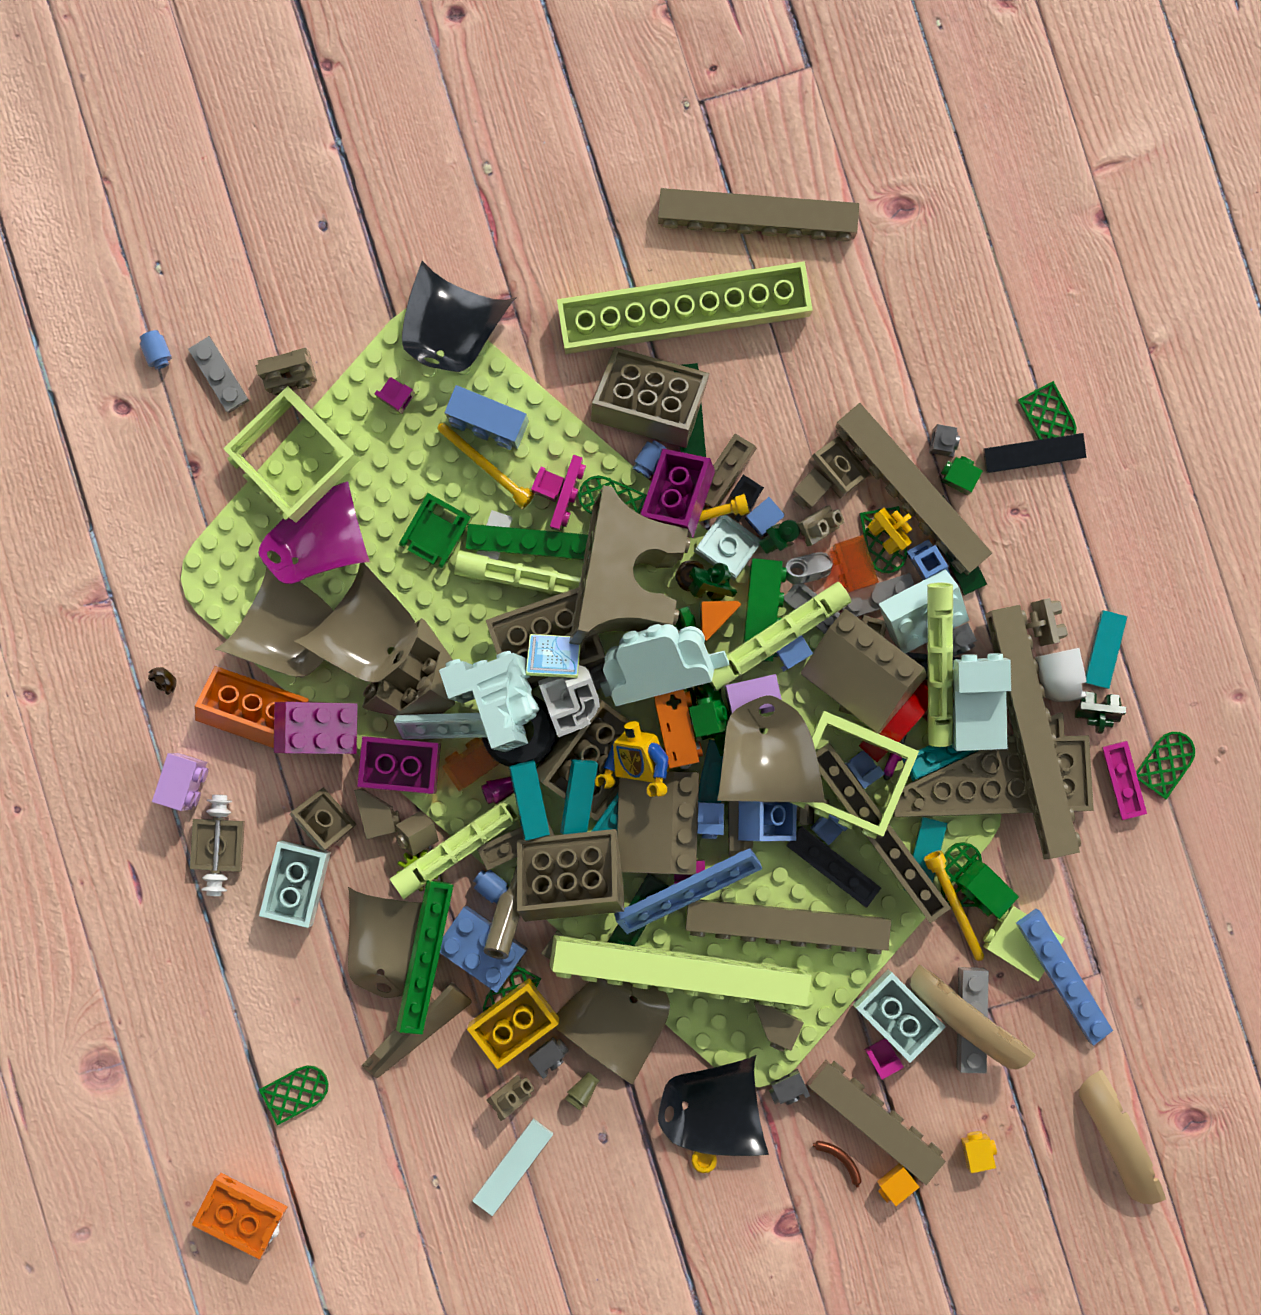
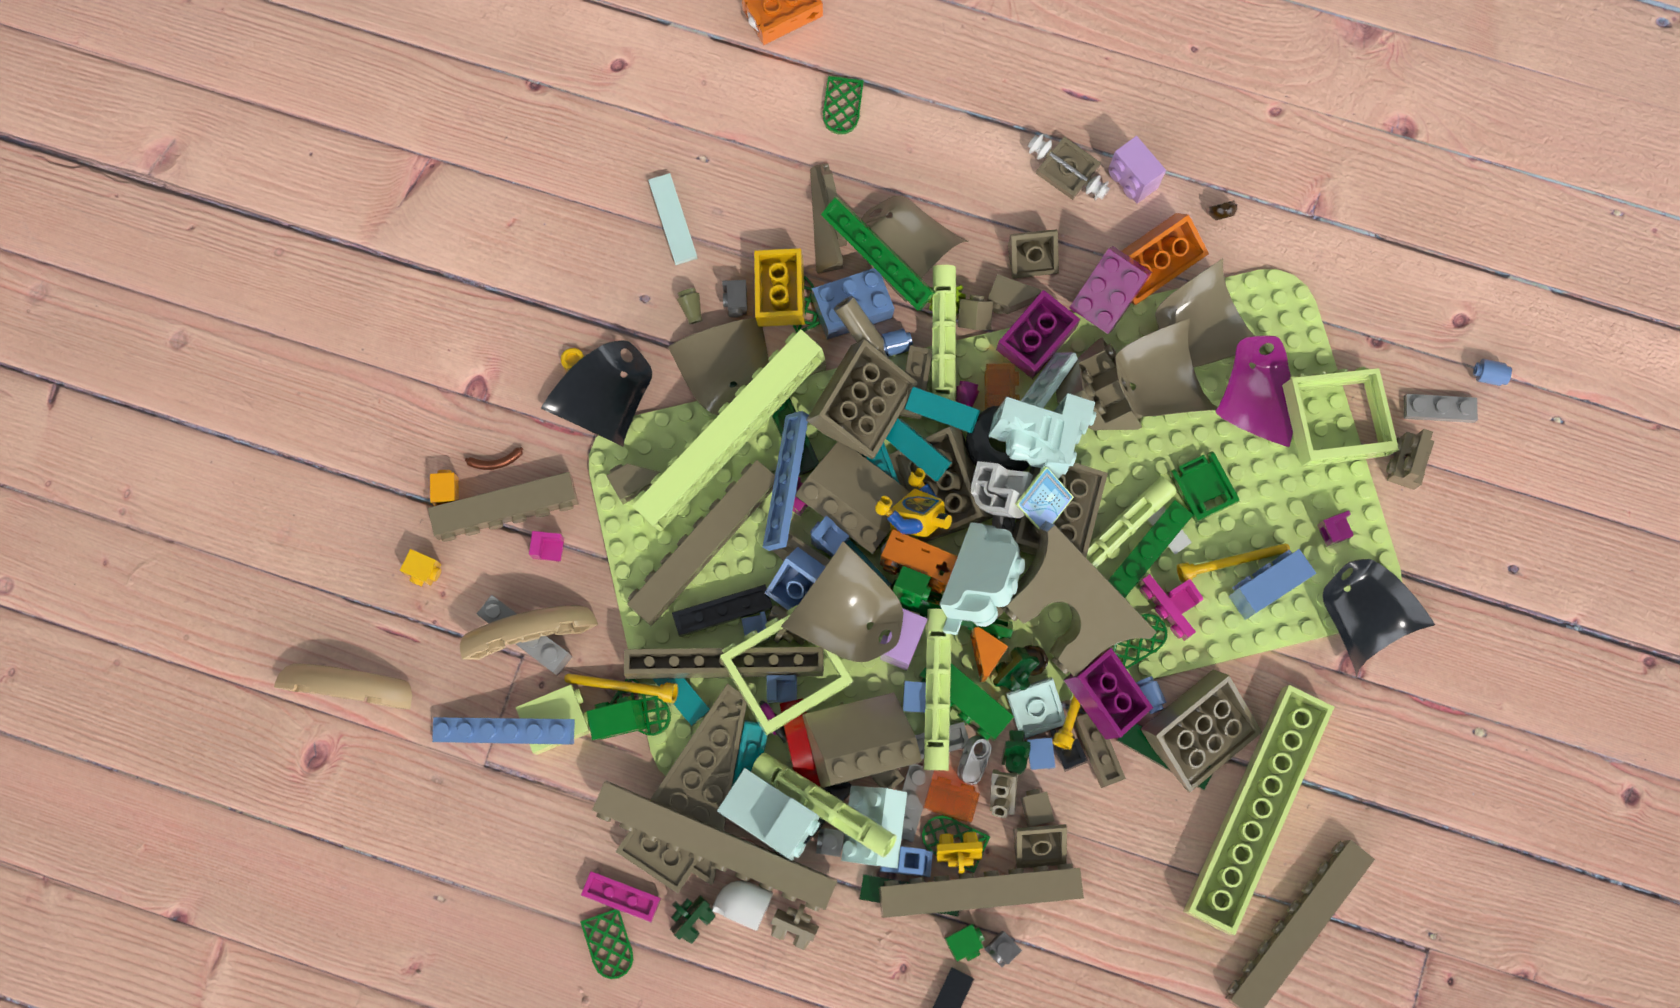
camera: 120 degrees right, 10 degrees down
light aqua brick [259,840,331,928] -> none
dark tan hips [487,1075,534,1121] -> none
flat silver brick [769,1069,810,1105] -> none
light aqua brick [853,969,946,1063] -> none
teal tile [1085,610,1128,689] -> none

